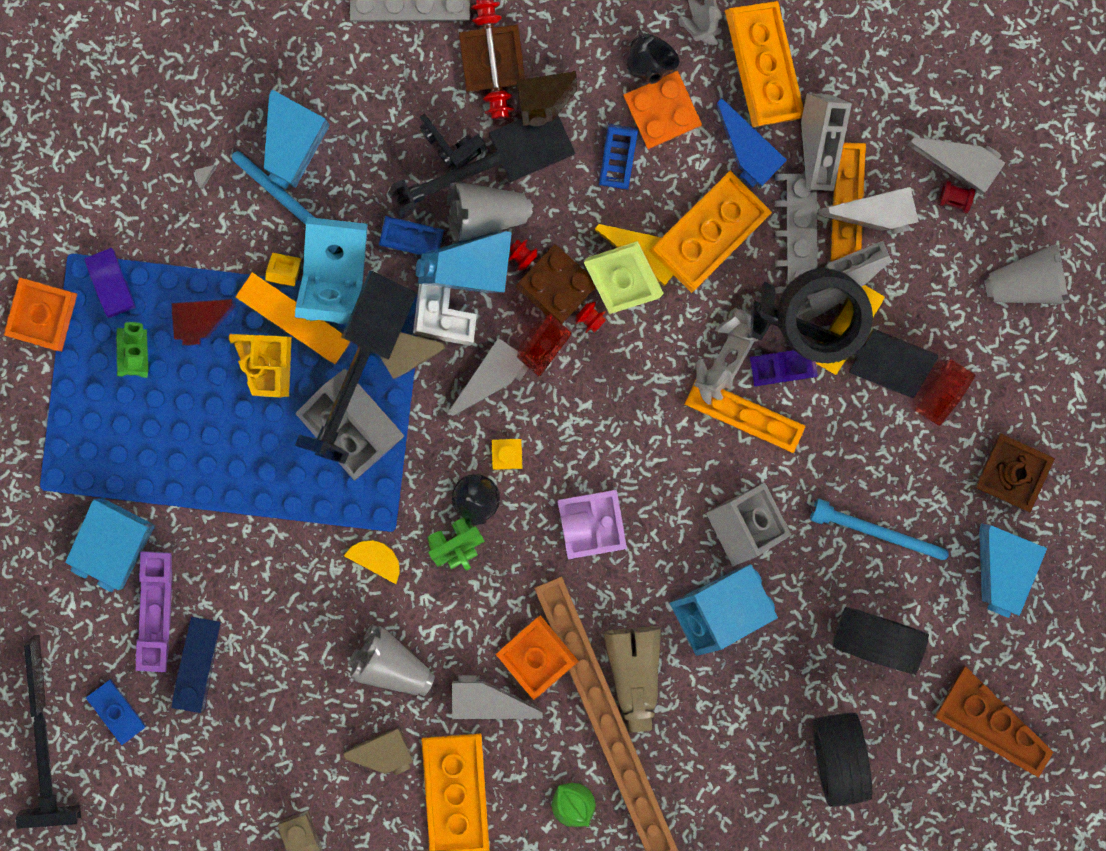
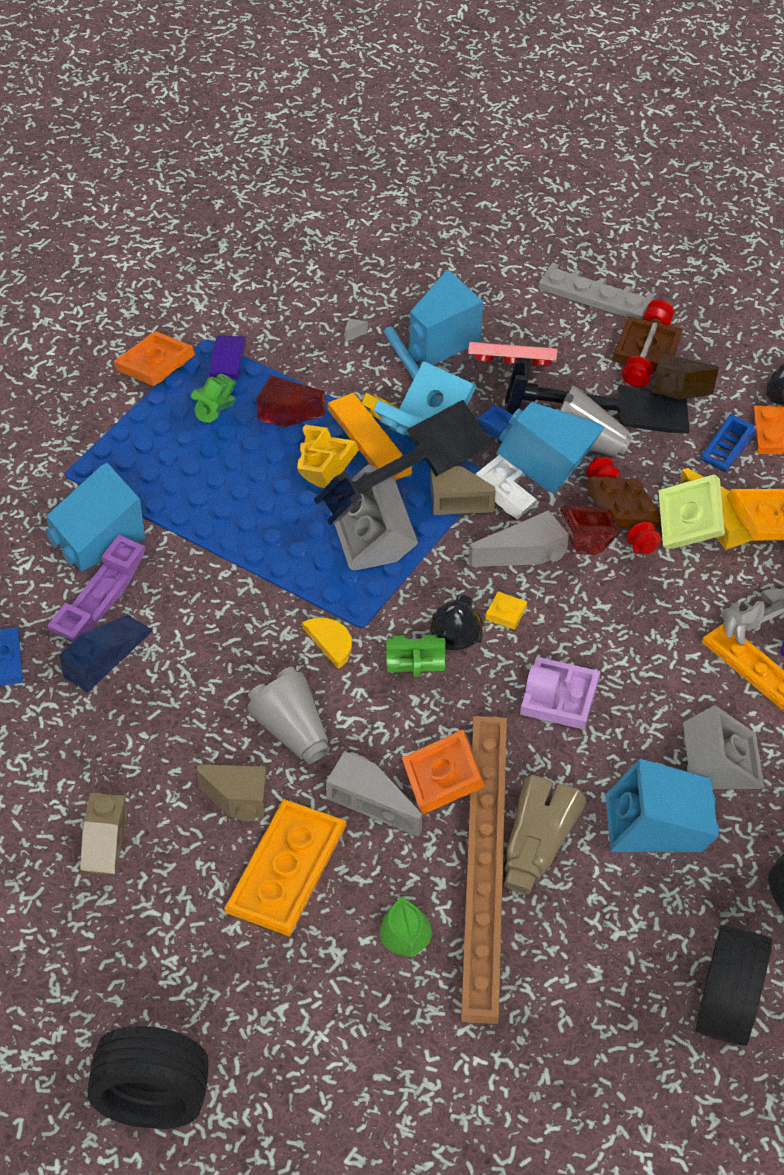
camera: 30 degrees right, 40 degrees down
black bracket [419,113,487,169] -> none
none -> plate [468,342,558,366]

